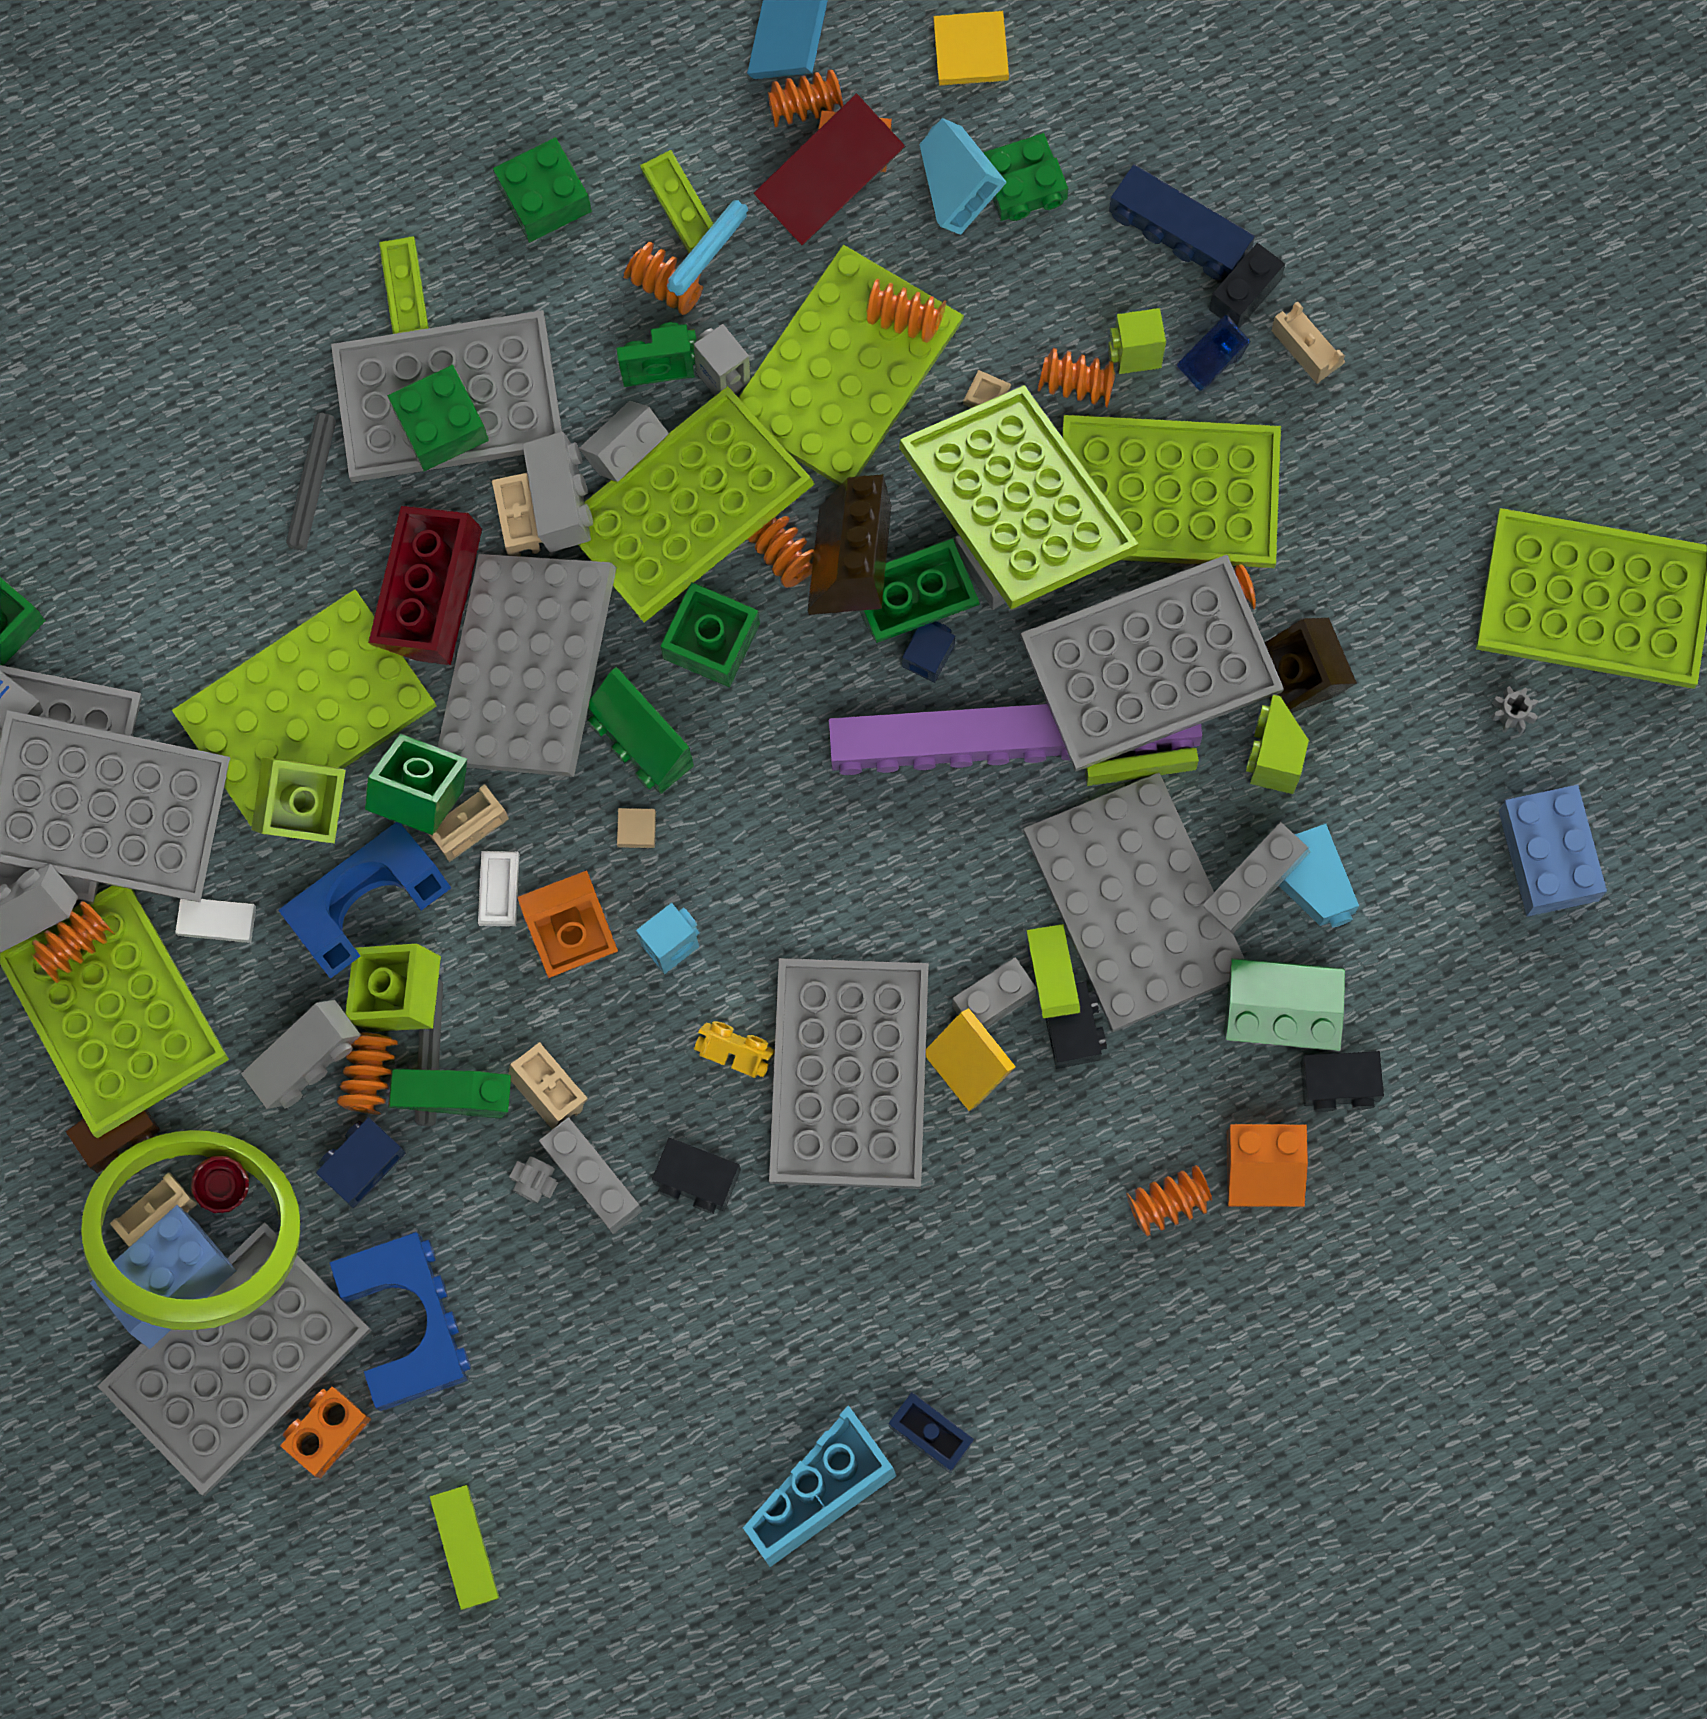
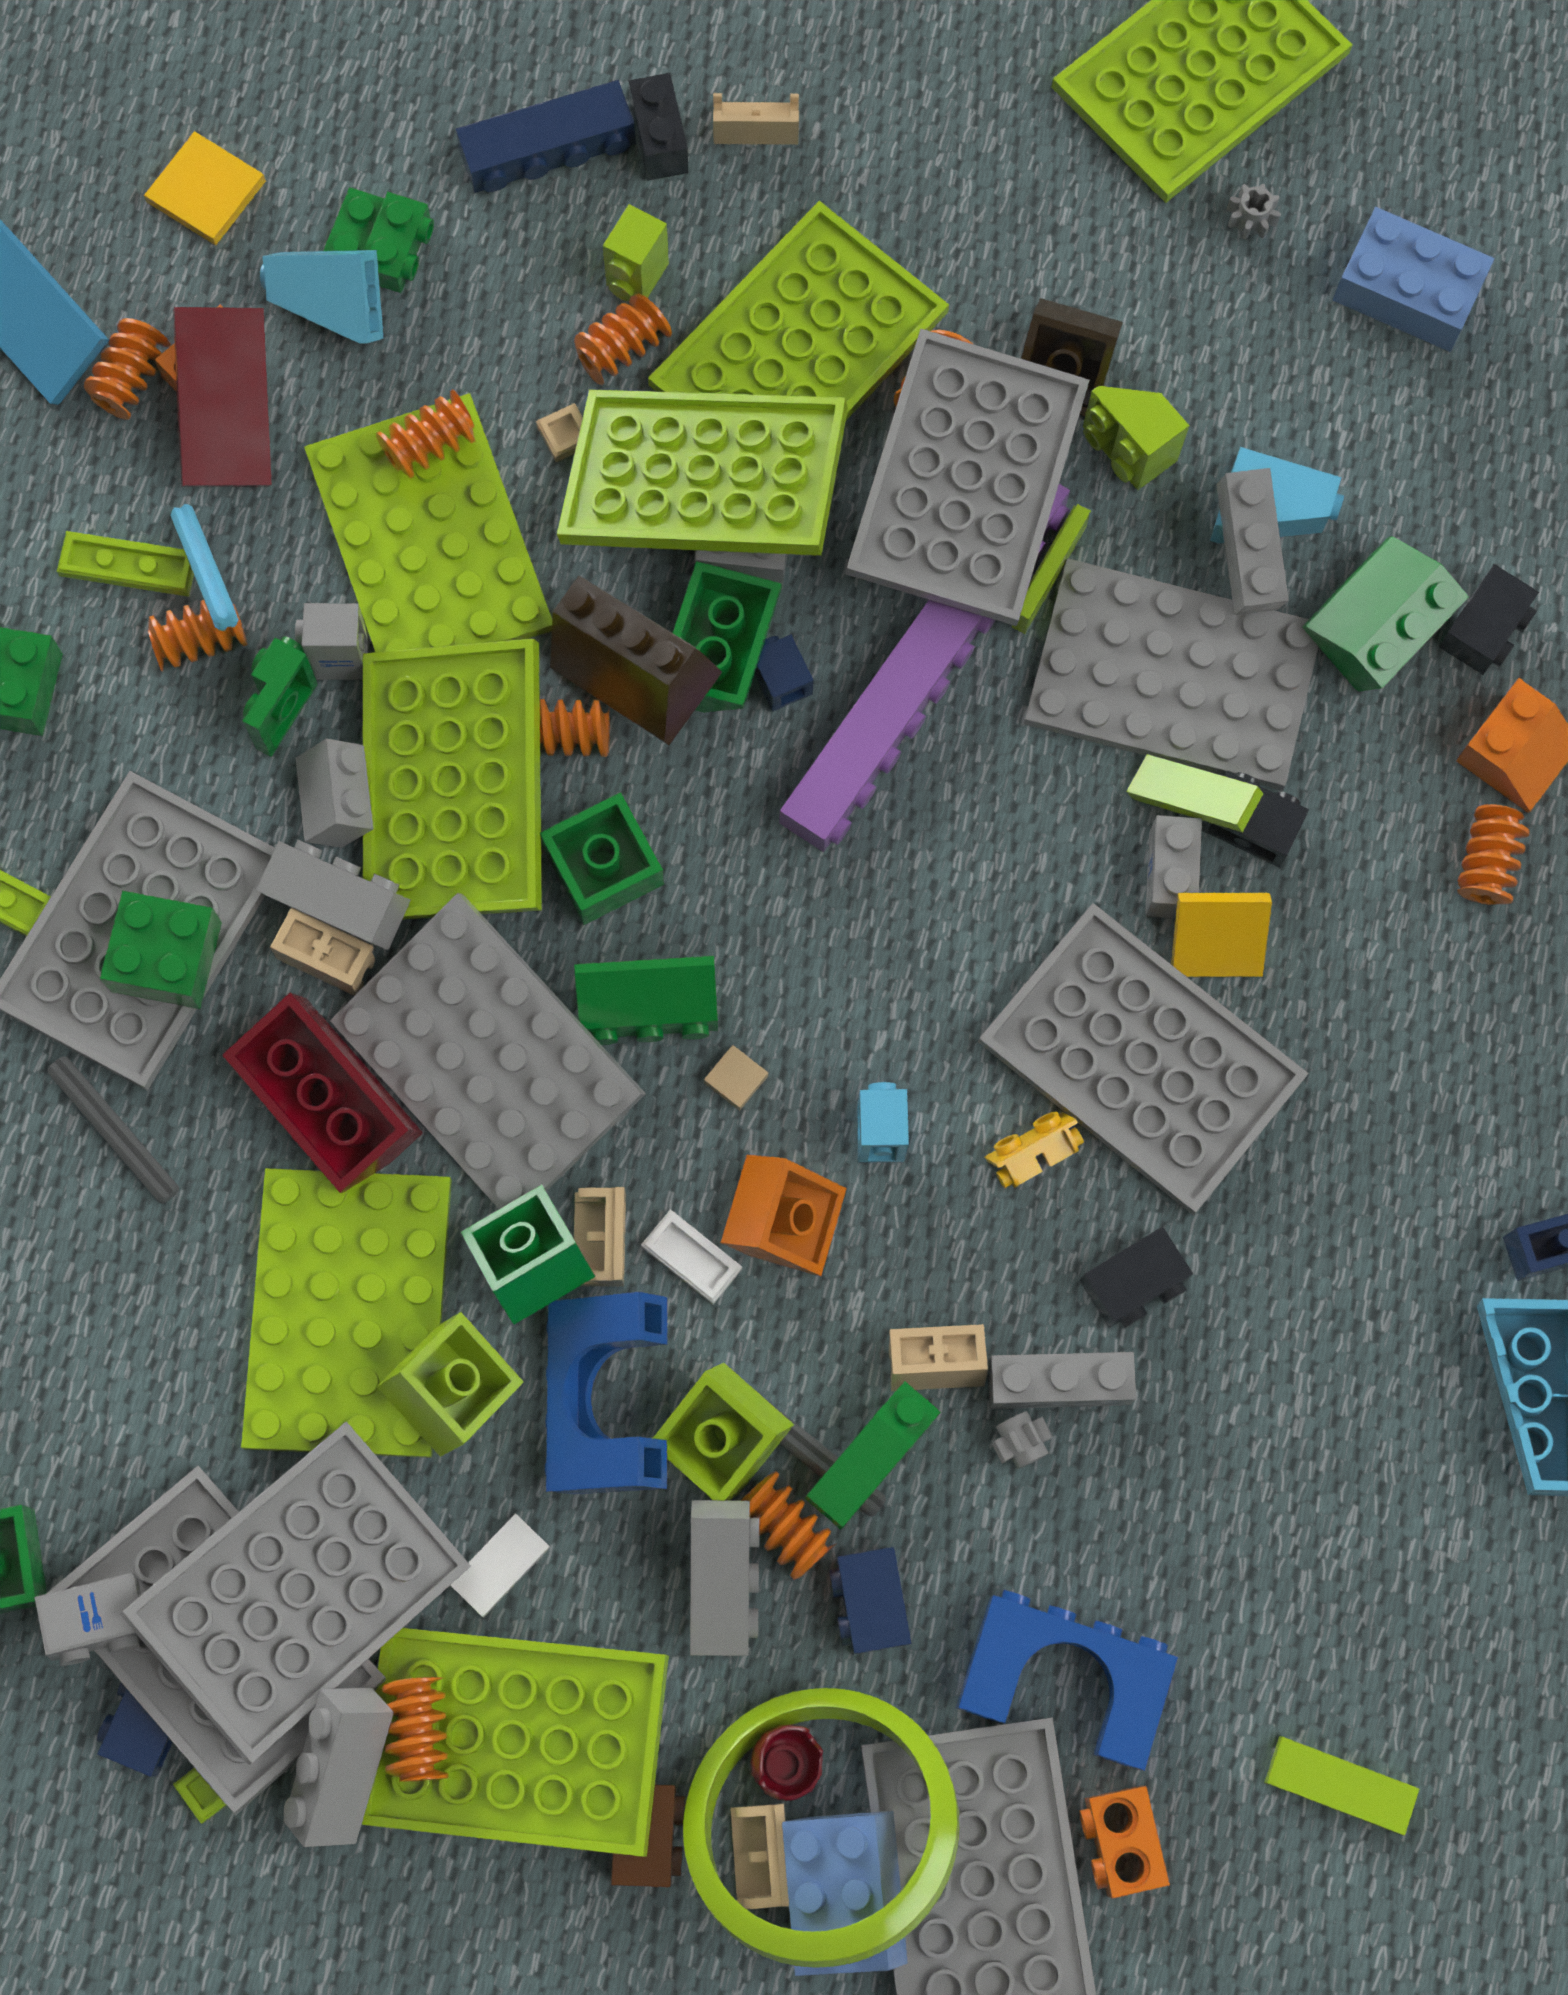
camera: 60 degrees left, 0 degrees up
clear blue slope [1176,315,1251,391] -> none

